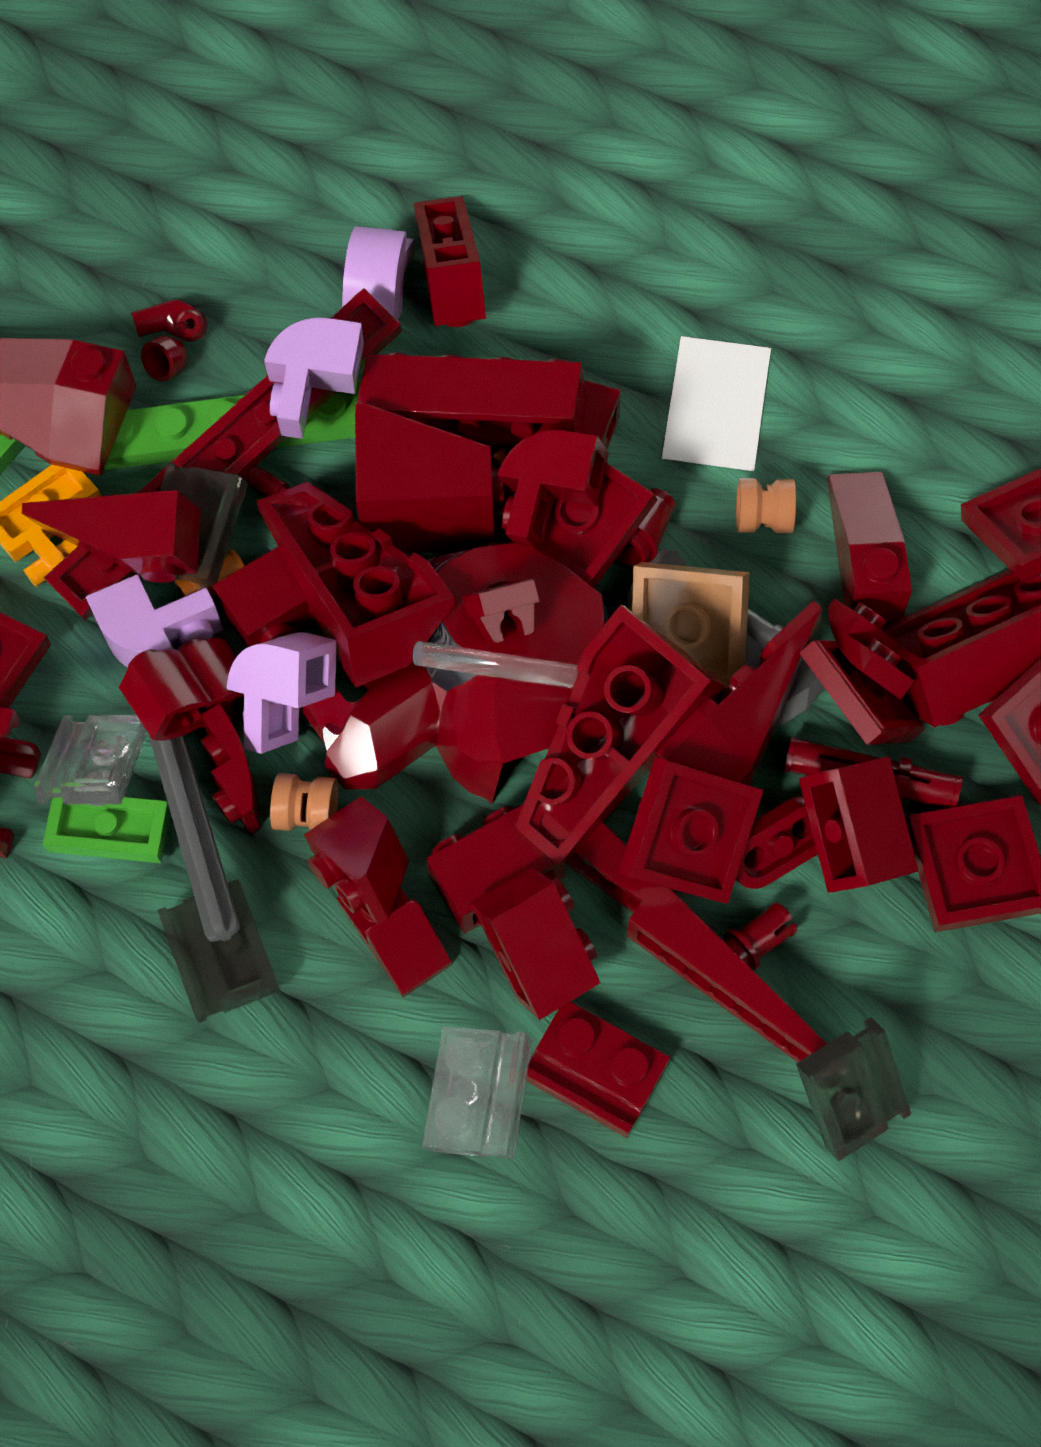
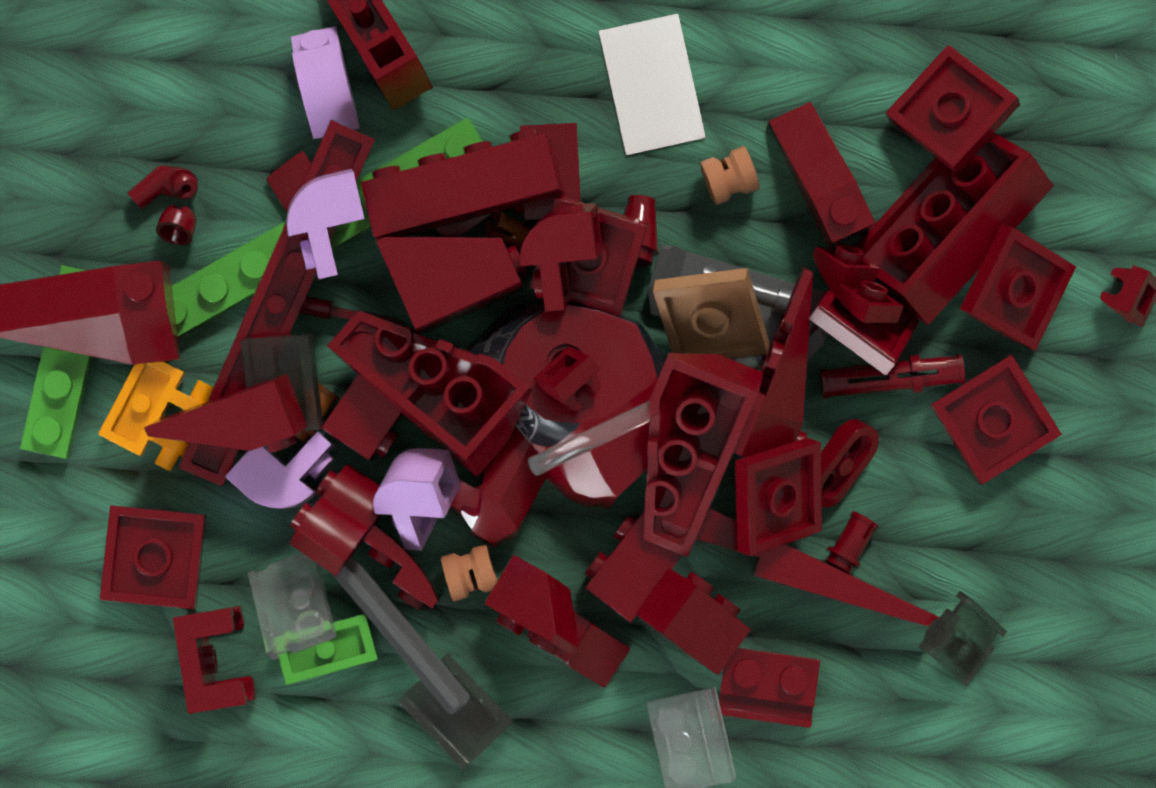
camera: 25 degrees left, 20 degrees up
dark red brick [799,756,919,893] -> none

